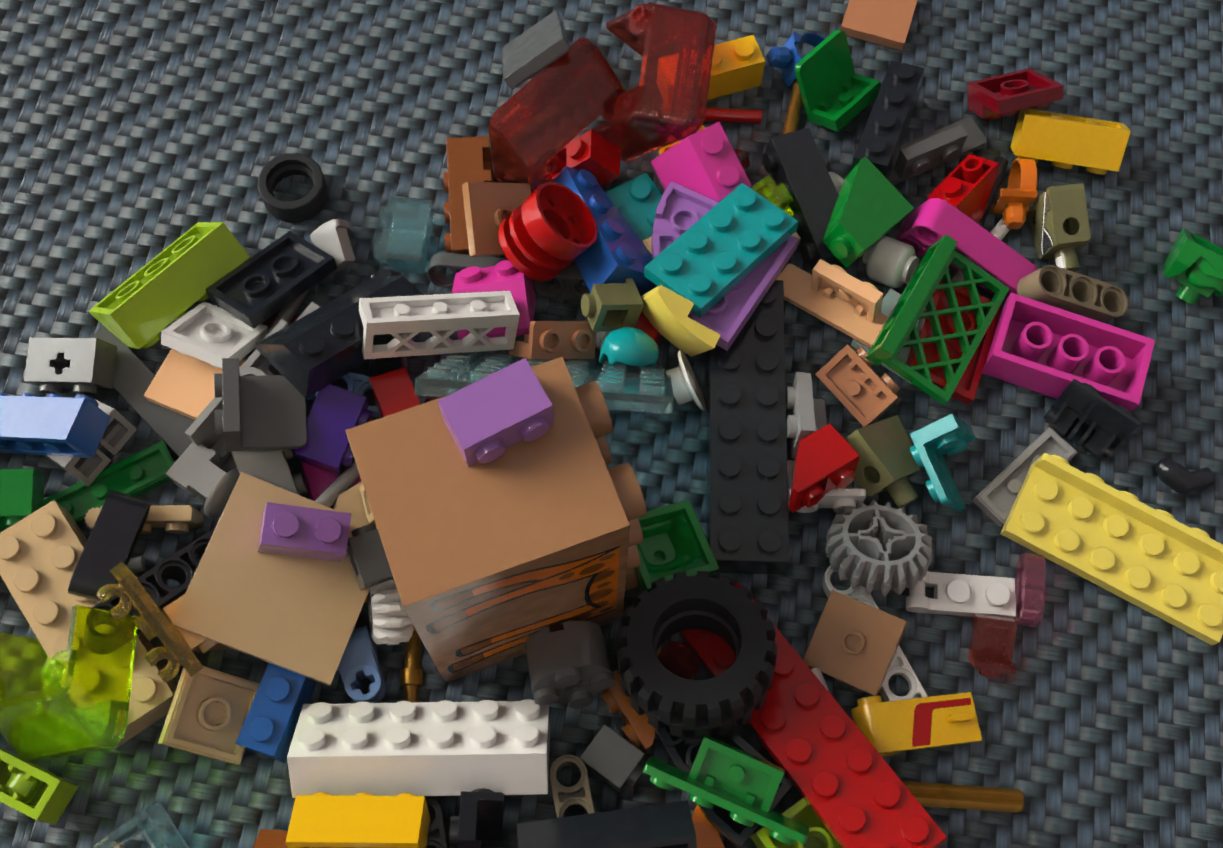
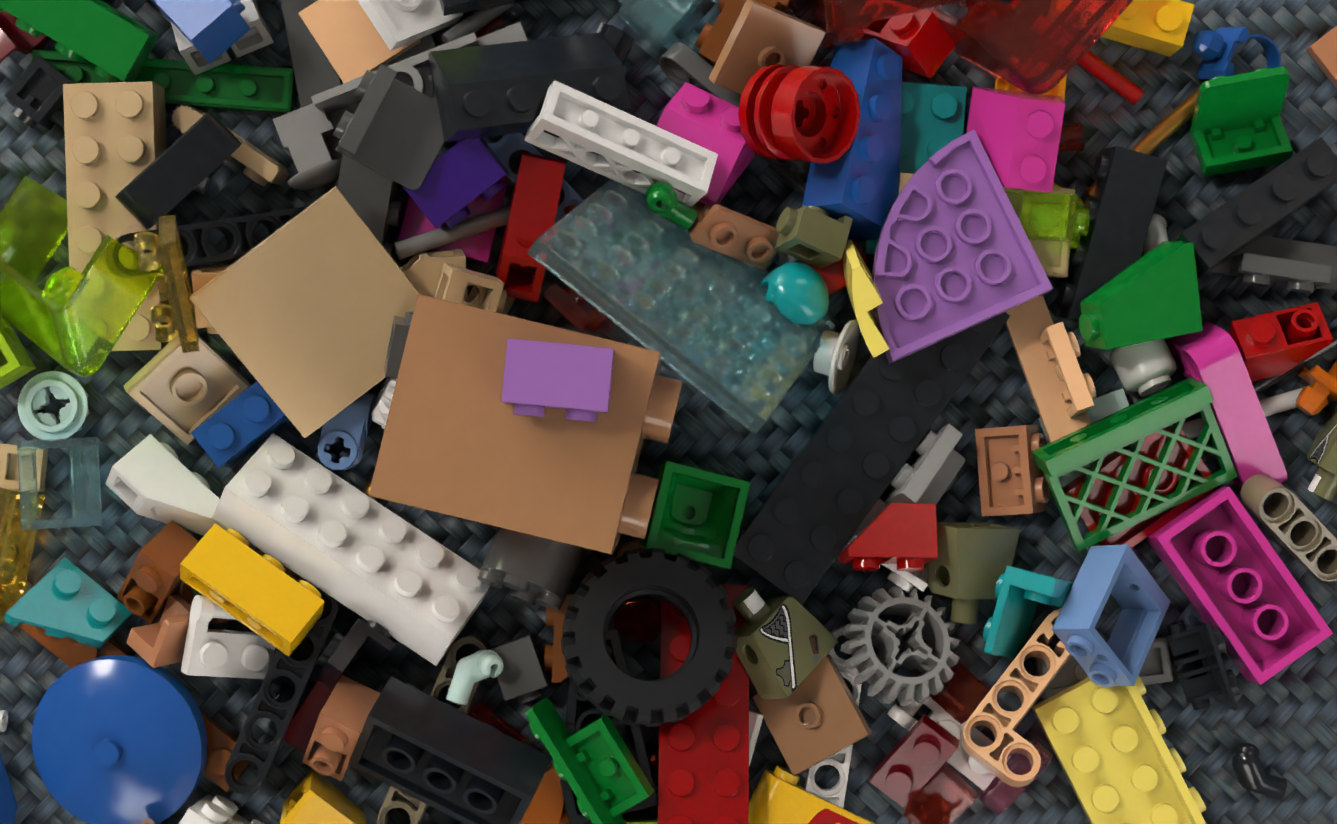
camera: 30 degrees right, 20 degrees up
medium lavender brick [258,502,351,562] -> none
teal plate [644,183,798,317] -> none
none -> light aqua gear [18,371,90,441]
none -> white slope [105,434,228,536]
none -> light aqua arm [446,649,504,705]
none -> green arm [645,181,697,230]
none -> olive torso [733,588,839,700]
none -> dark red plate [869,714,960,808]
none -> clear red plate [929,662,989,724]
none -> light nougat beam [961,608,1071,787]
none -> medium blue window [1052,544,1171,688]

